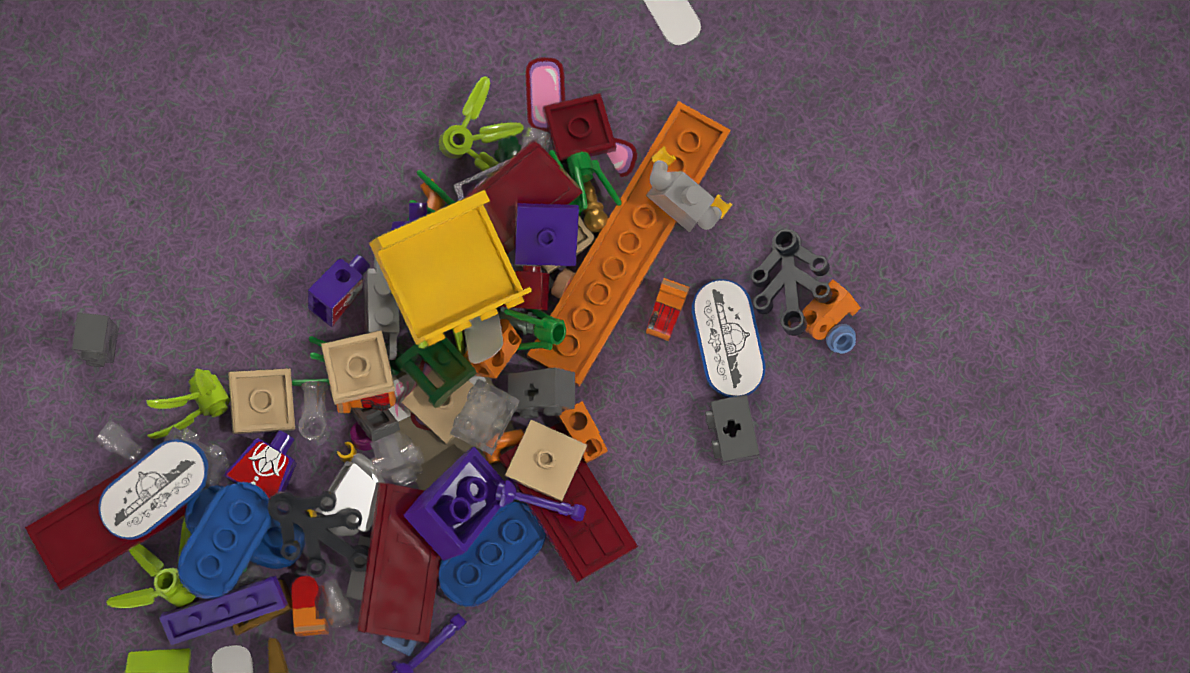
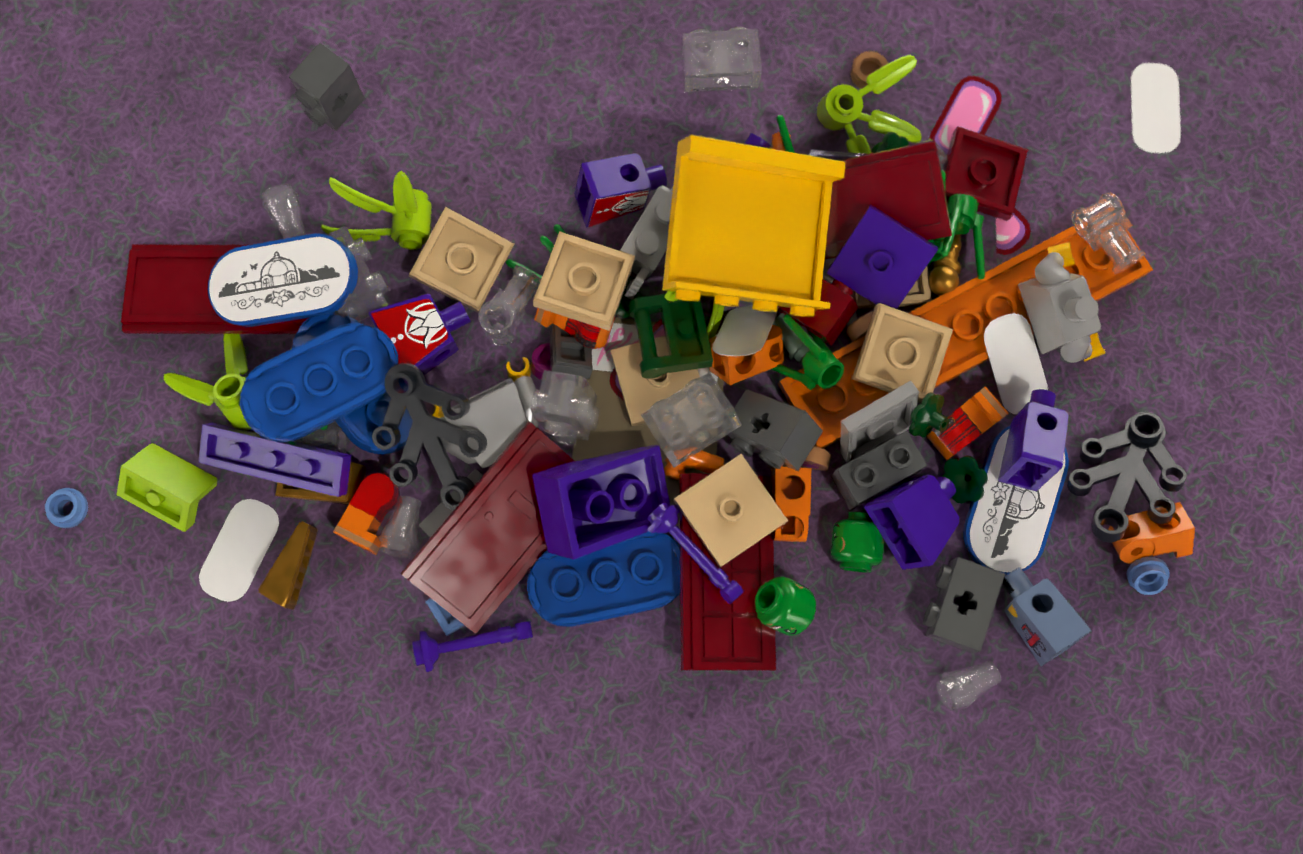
camera: 30 degrees right, 0 degrees up
none -> clear brick [681,27,762,92]
none -> green head [755,576,816,636]
none -> medium nougat tile [801,446,831,471]
none -> dark grey brick [831,431,928,510]
none -> green head [831,512,884,573]
none -> light grey plate [840,381,919,463]
none -> medium nougat tile [850,51,888,89]
none -> tan plate [852,303,953,404]
none -> dark purple torso [864,474,959,570]
none -> dark green plant [909,392,949,438]
none -> clear cone [936,661,1001,711]
none -> dark green plant [942,455,988,504]
none -> white sticker [984,313,1048,415]
none -> dark purple torso [998,389,1069,492]
none -> sand blue torso [1002,567,1091,667]
none -> clear connector [1071,192,1147,274]

